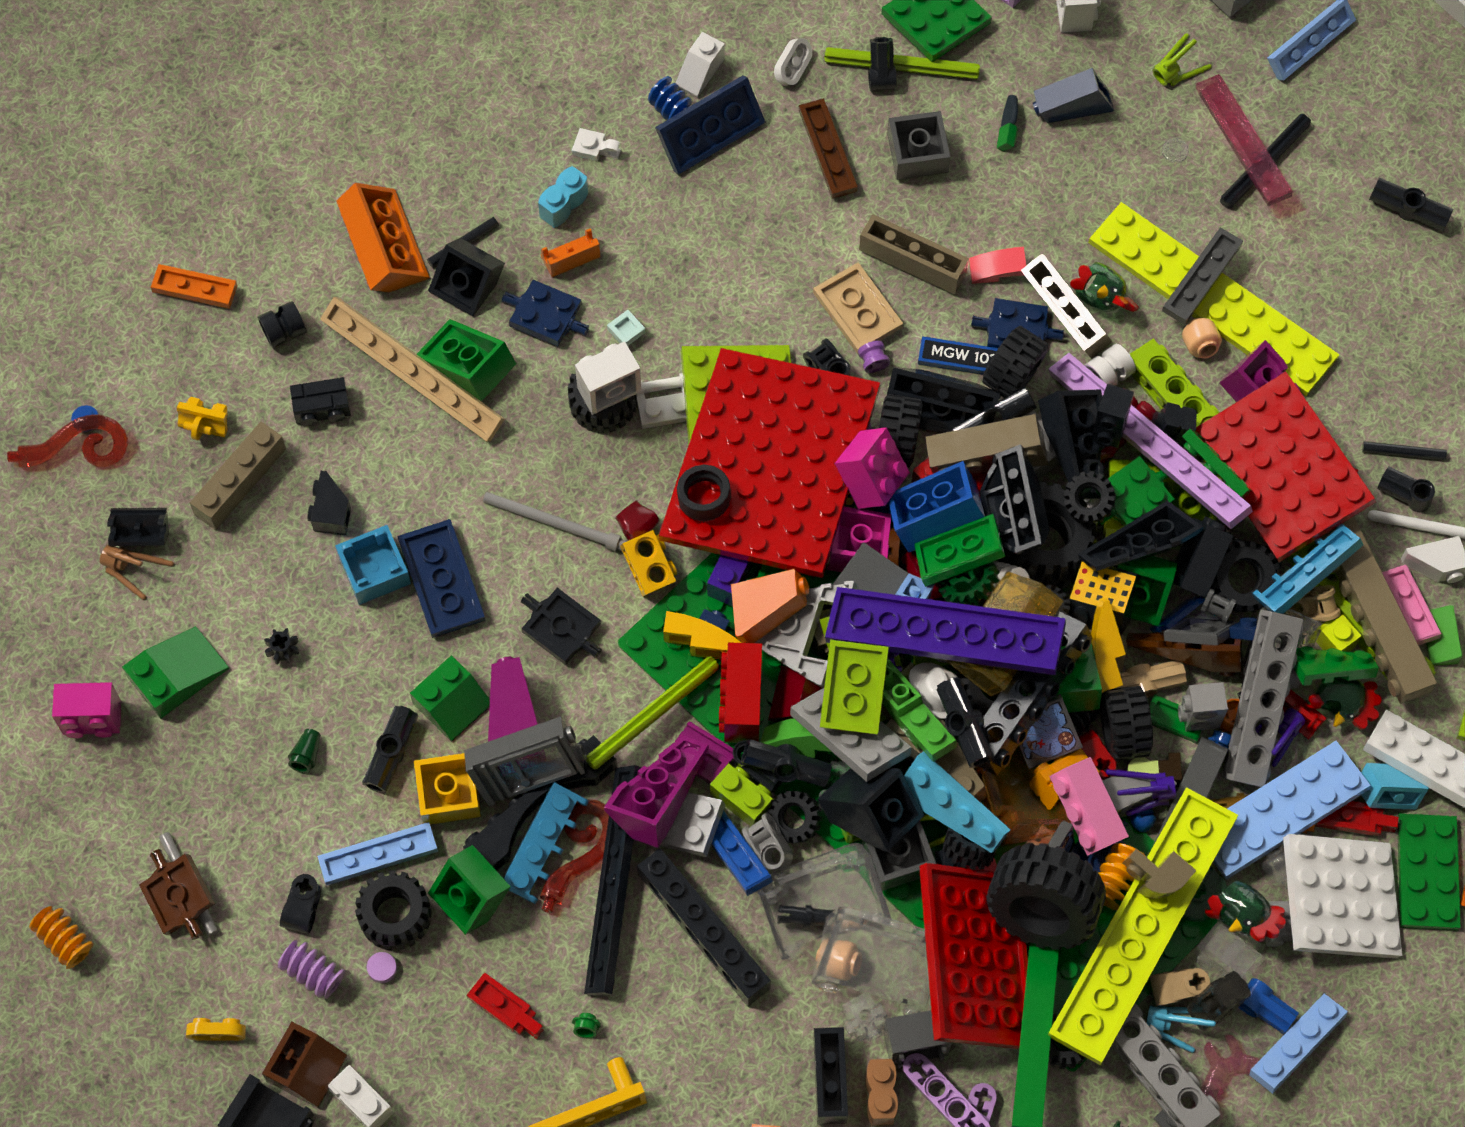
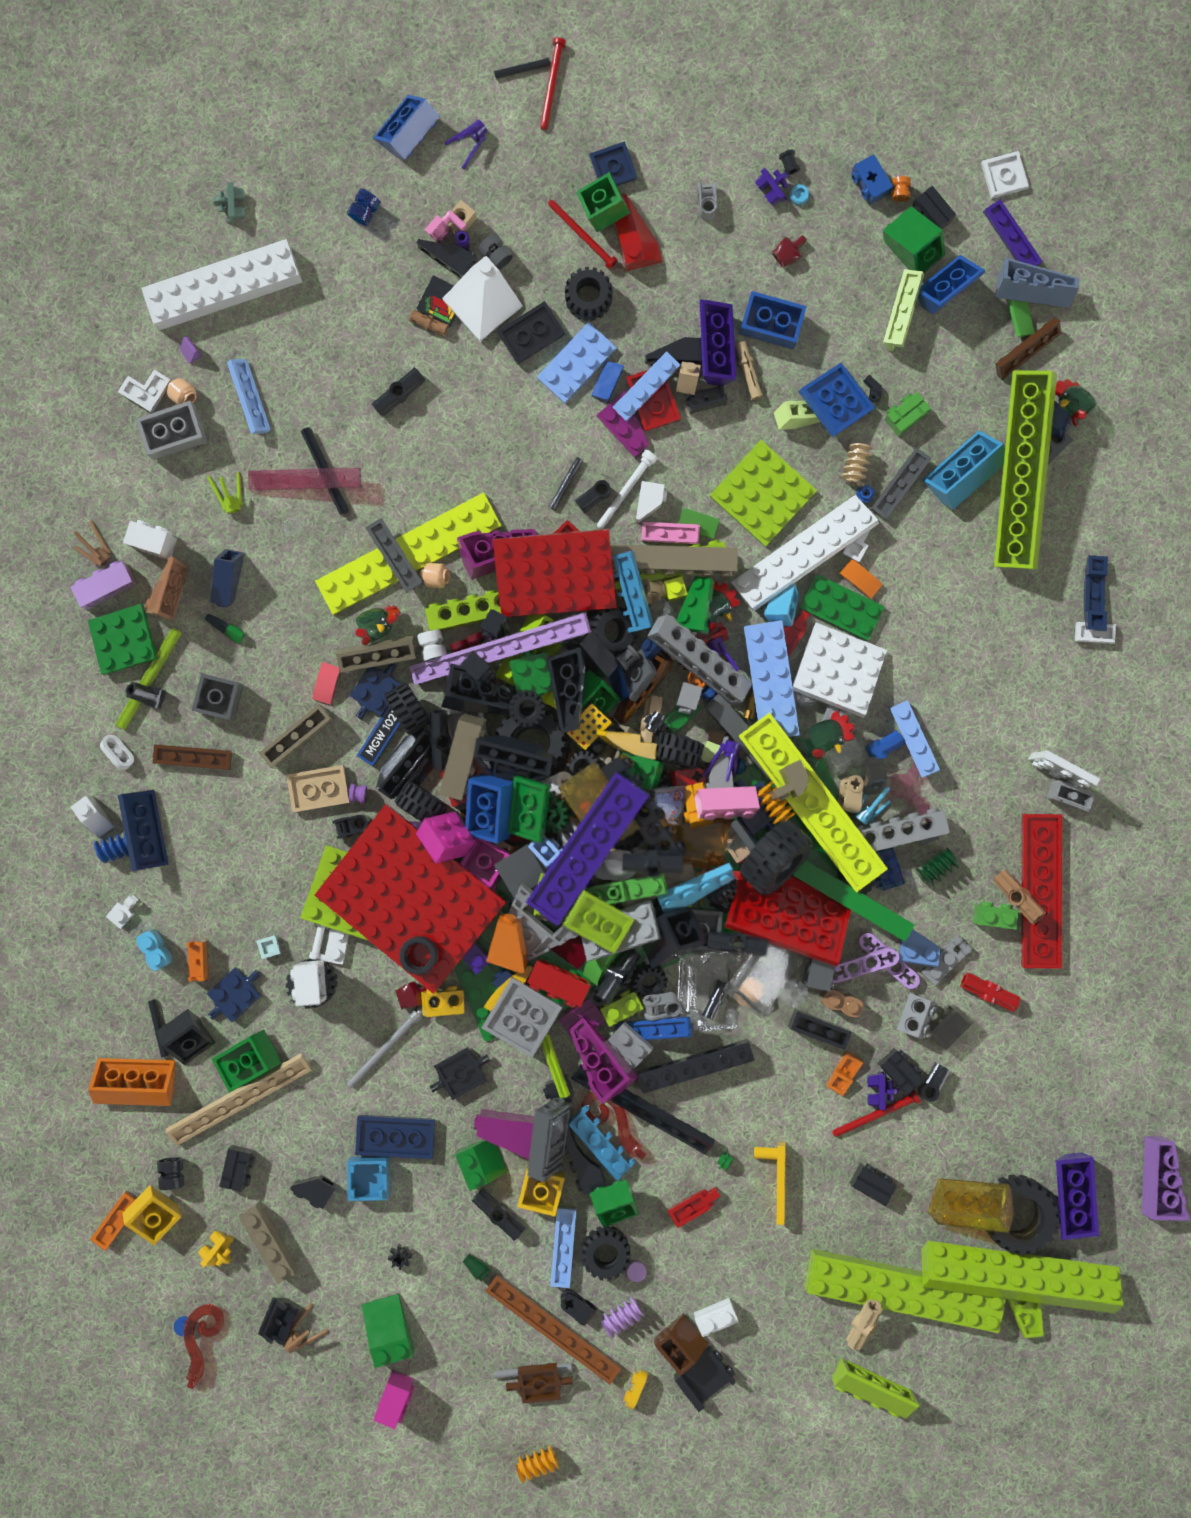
camera: 65 degrees left, 20 degrees up
green wing [1182,429,1252,498] -> none
none -> yellow brick [122,1185,182,1245]
none -> nougat slope [145,556,189,621]
none -> light grey plate [482,977,562,1057]
none -> dark orange plate [485,1274,621,1385]
none -> black gear [643,711,668,735]
none -> black piece [707,931,769,957]
none -> clear blue brick [874,847,905,891]

